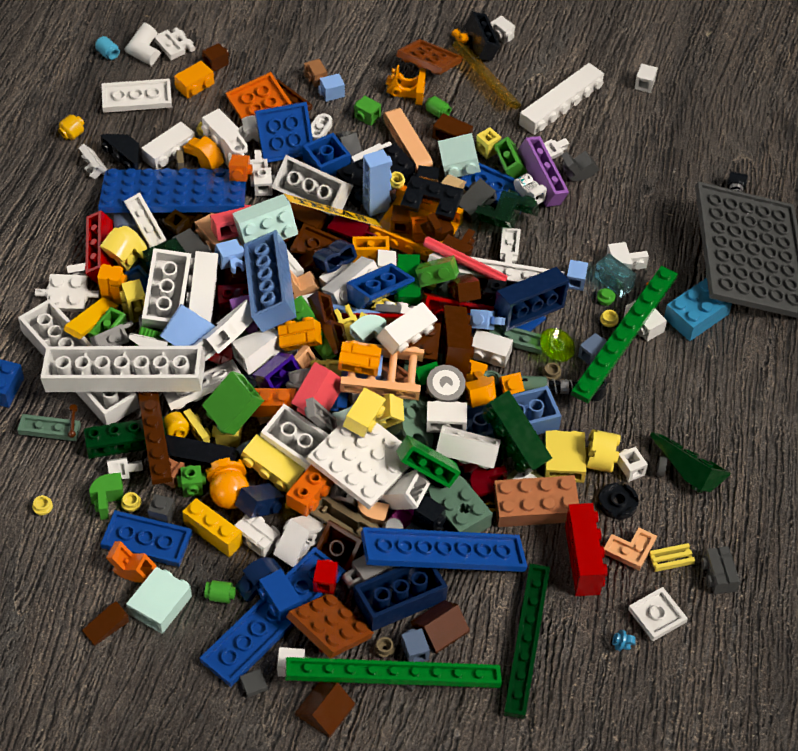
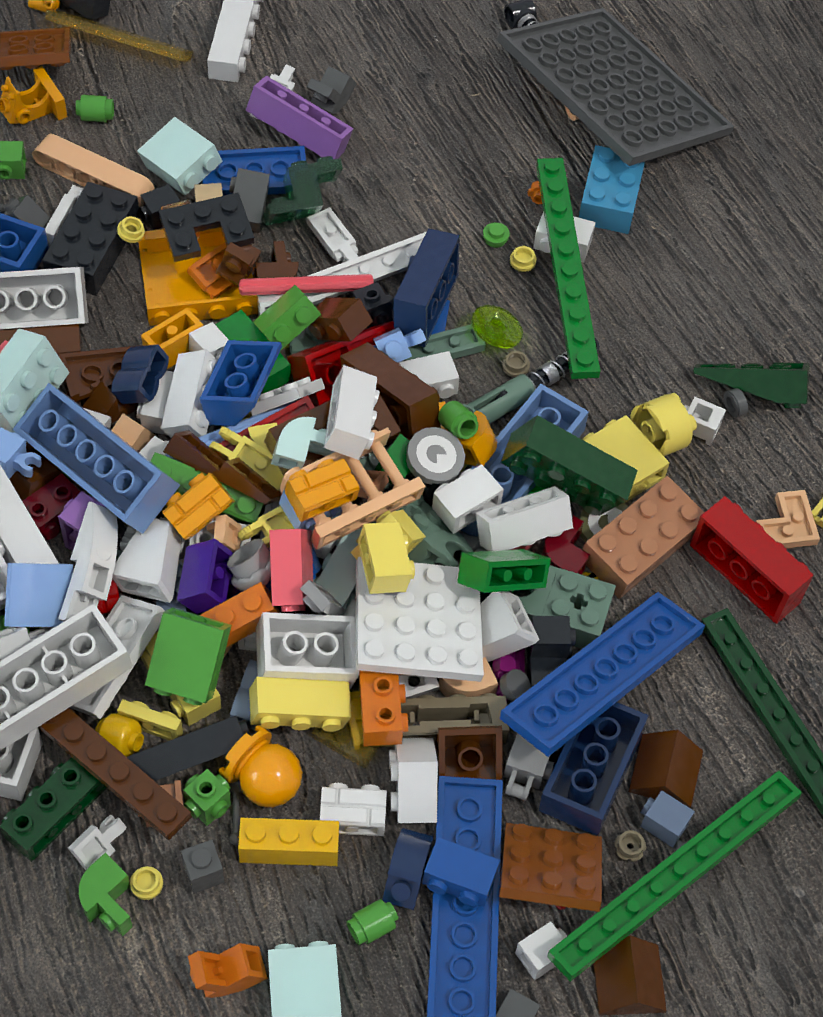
camera: 40 degrees left, 5 degrees up
light yellow plate [32,495,53,515] -> none
blue plate [100,510,193,567] -> none
dark blue brick [235,483,285,518] -> none
yellow sticker [283,193,382,227] -> none
red brick [313,559,338,595] -> none
dark red brick [327,215,377,244] -> none
light blue brick [363,149,392,216] -> none
reddish brown brick [391,205,411,234] -> none
reddish brown brick [432,113,473,141] -> none
light yellow brick [476,127,501,159] -> none
bright green brick [494,137,527,179] -> none
light orange brick [499,372,525,394] -> none
white leg [514,173,547,207] -> none
light blue brick [567,260,588,291] -> none
sand blue brick [578,333,607,366] -> none
clear light blue brick [594,254,636,297] -> none
black tile [598,483,639,520] -> none
white brick [606,242,649,276] -> none
none -> bright green brick [438,401,479,439]

